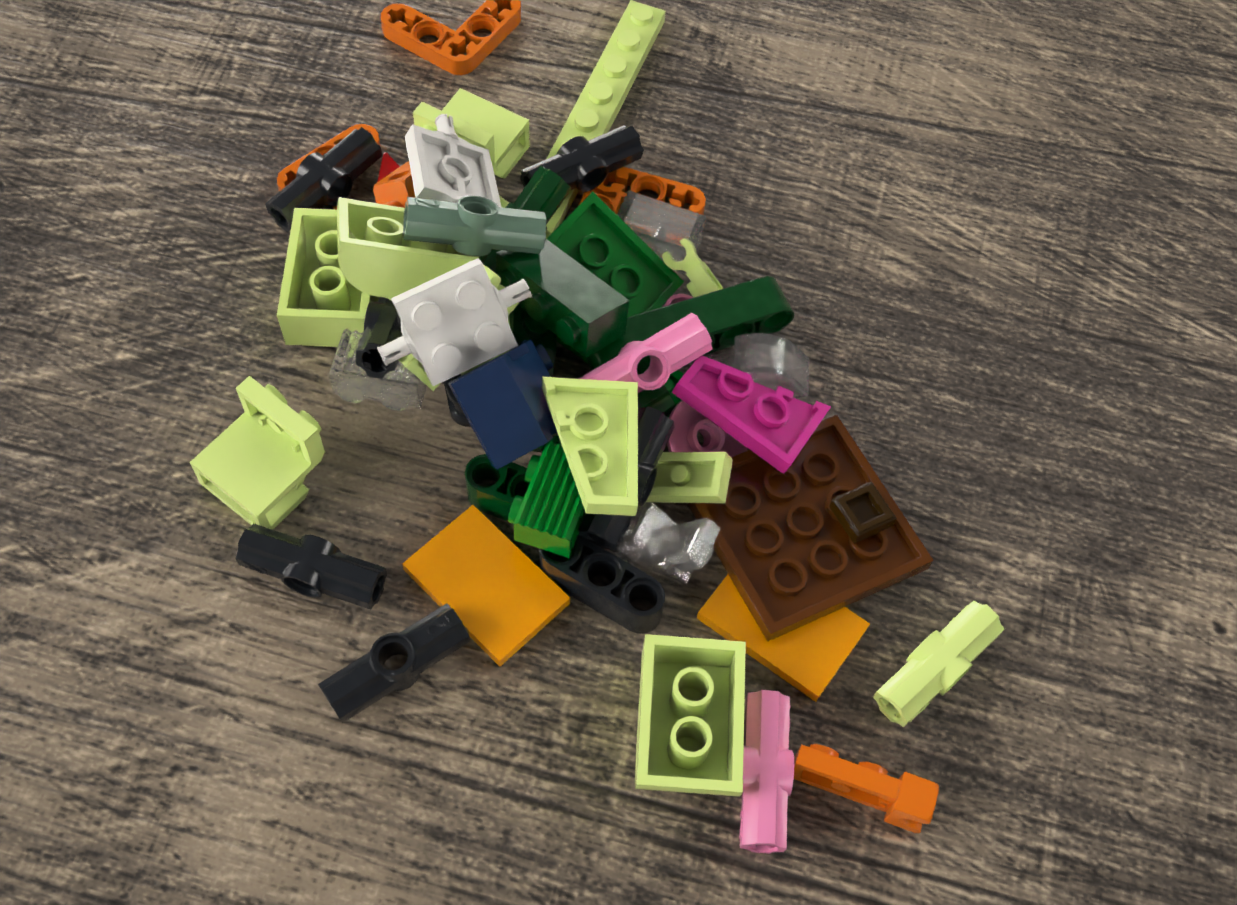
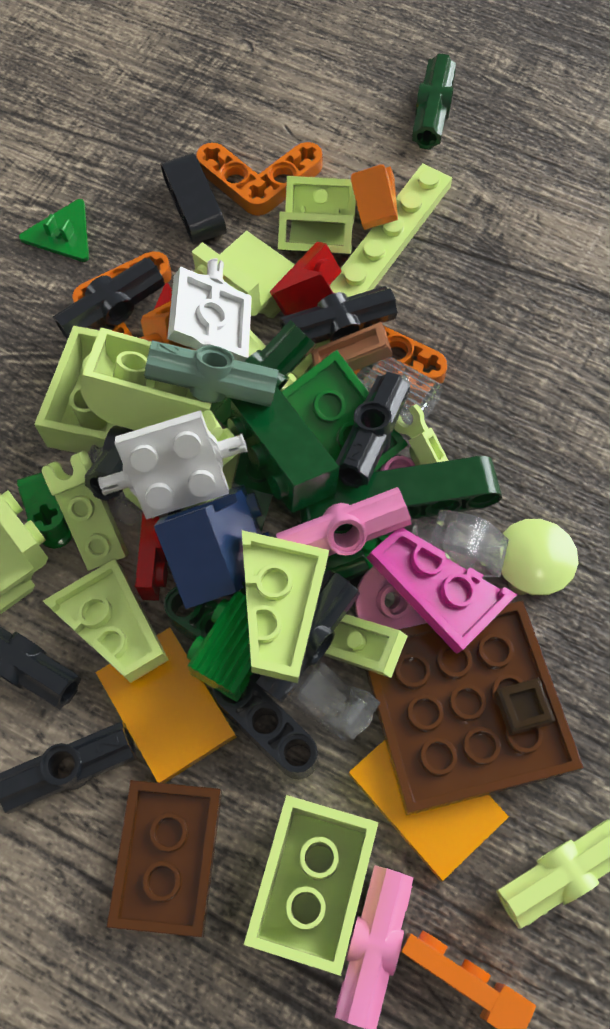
camera: 20 degrees right, 5 degrees up
none -> green piece [17,472,73,549]
none -> green piece [19,199,89,262]
none -> yellowish green plate [42,450,129,571]
none -> yellowish green wing [43,558,169,683]
none -> reddish brown plate [107,780,222,937]
none -> red slope [135,512,168,601]
none -> black beam [160,153,227,245]
none -> red slope [270,242,342,316]
none -> yellowish green piece [278,176,356,254]
none -> nougat tile [311,322,393,371]
none -> black piece [336,372,410,489]
none -> orange slope [351,164,398,230]
none -> yellowish green dish [496,519,578,595]

